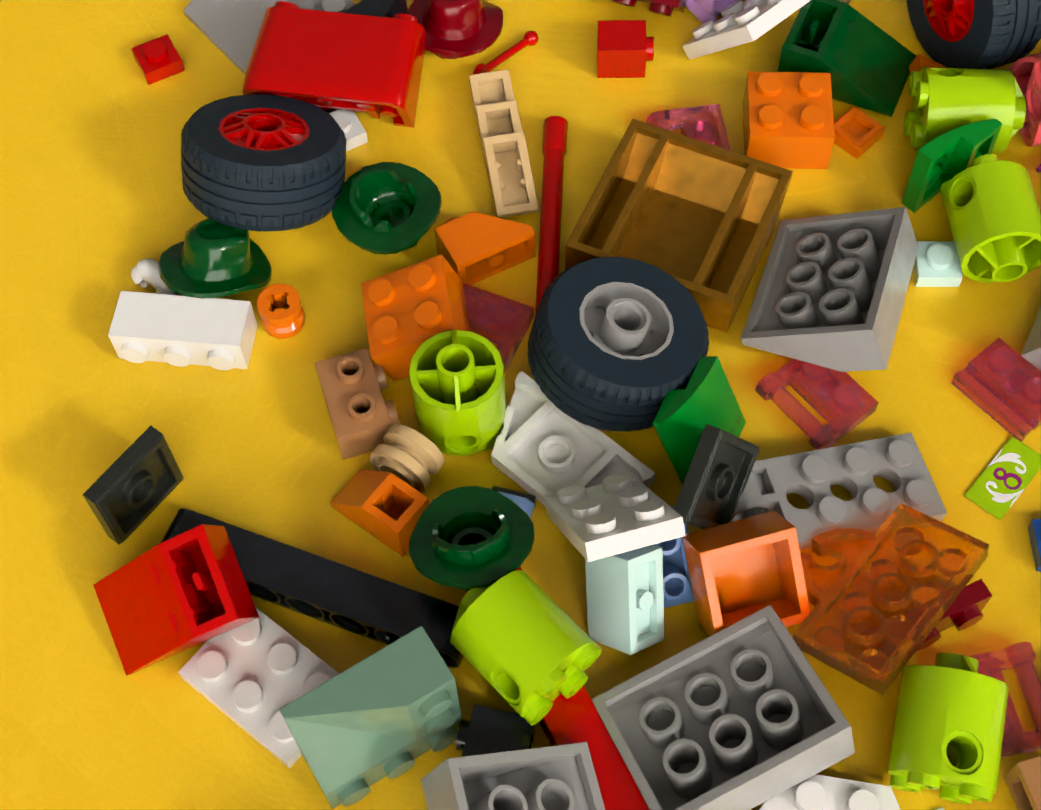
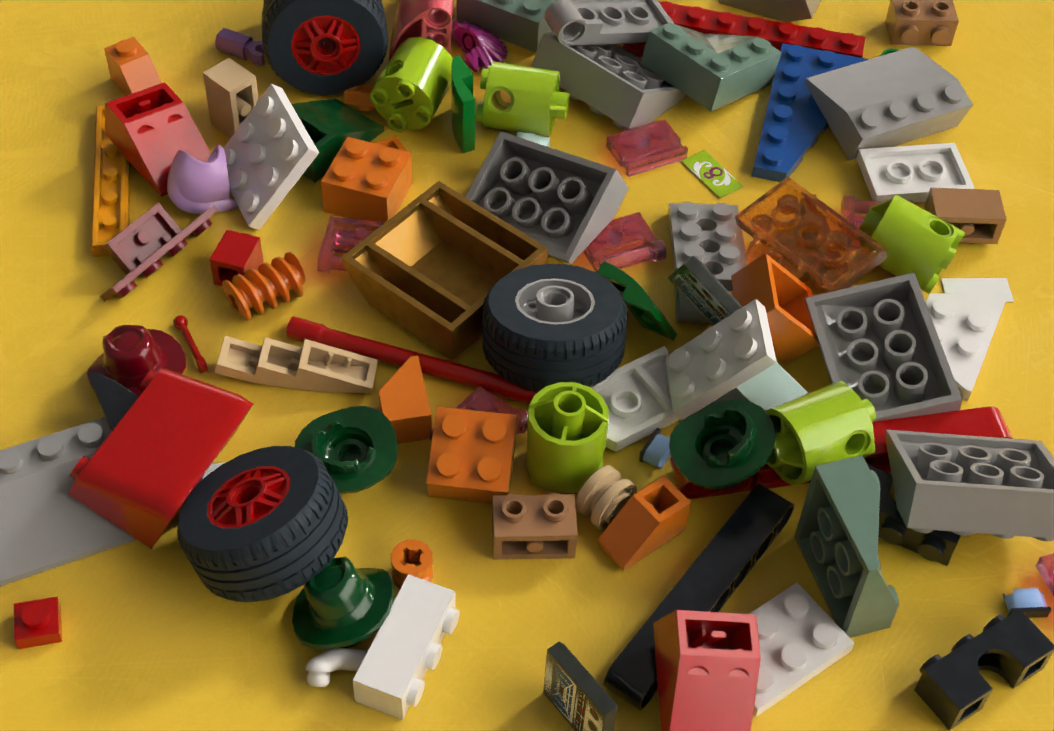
camera: 80 degrees left, 10 degrees down
none -> orange piece [222,252,305,321]

